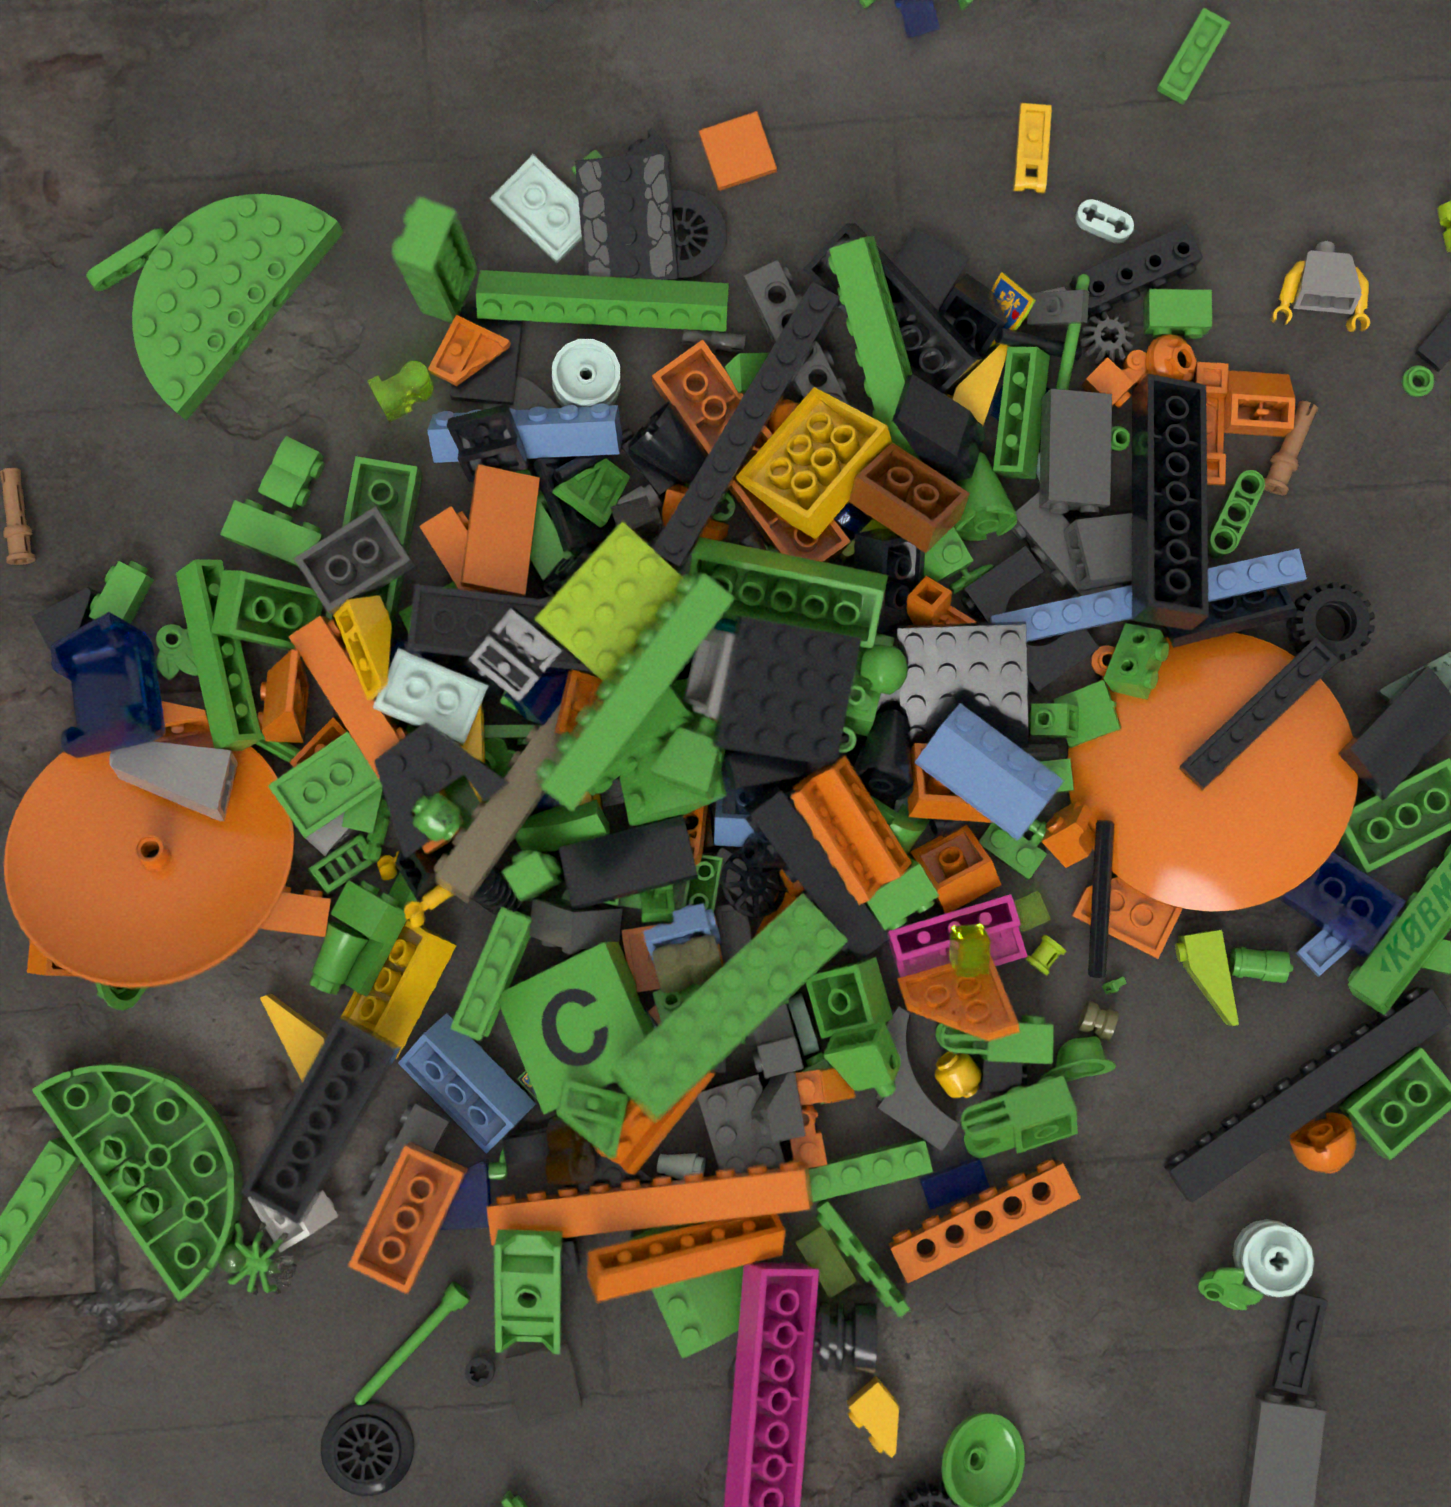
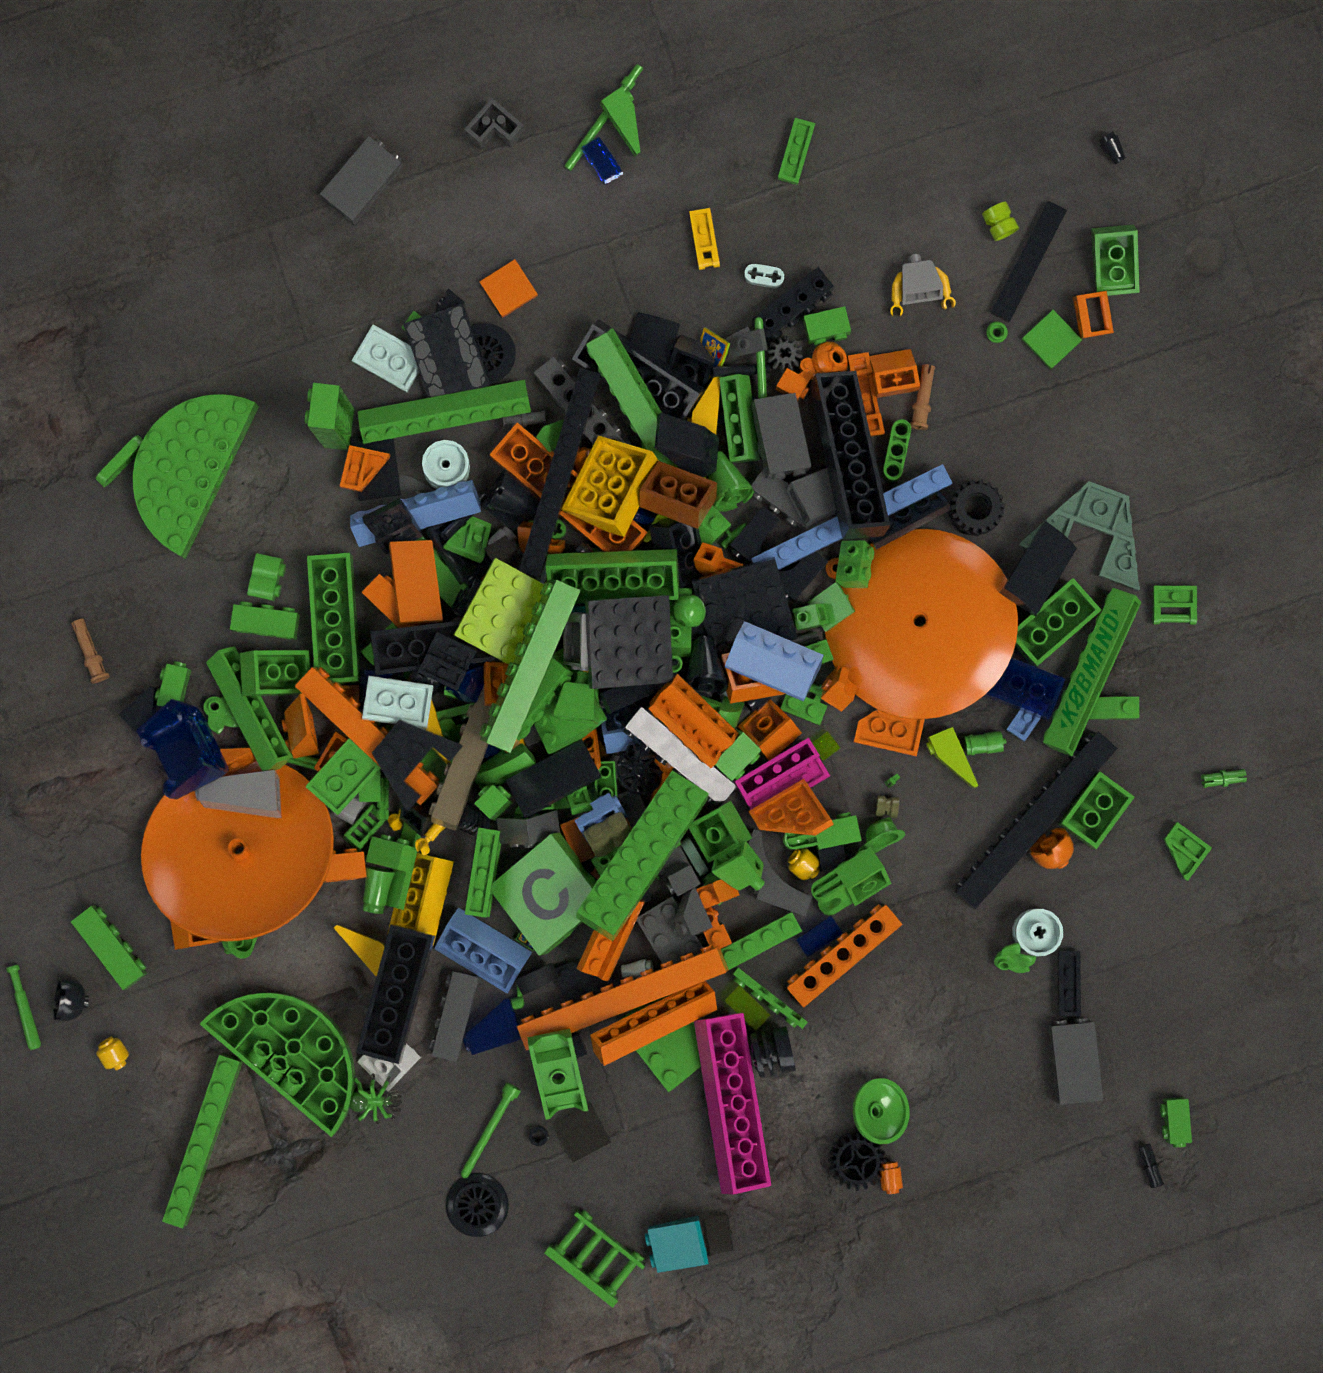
camera: 15 degrees left, 0 degrees up
dark grey brick [294,506,415,616] -> none
yellow slope [333,595,391,700] -> none
orange brick [348,1142,468,1294] -> none
clear neon green legs [367,361,434,423] -> none
bright green head [412,793,462,842] -> none
dark brown brick [546,1117,595,1185] -> none
bright green wing [556,1080,628,1159] -> none
yellow slope [847,1376,899,1458] -> none
clear neon green brick [949,924,990,978] -> none
lime bush [1025,934,1067,976] -> none
black axle [1088,820,1114,978] -> none
bright green pin [1111,426,1130,451] -> none
black tile [1179,638,1339,791] -> none

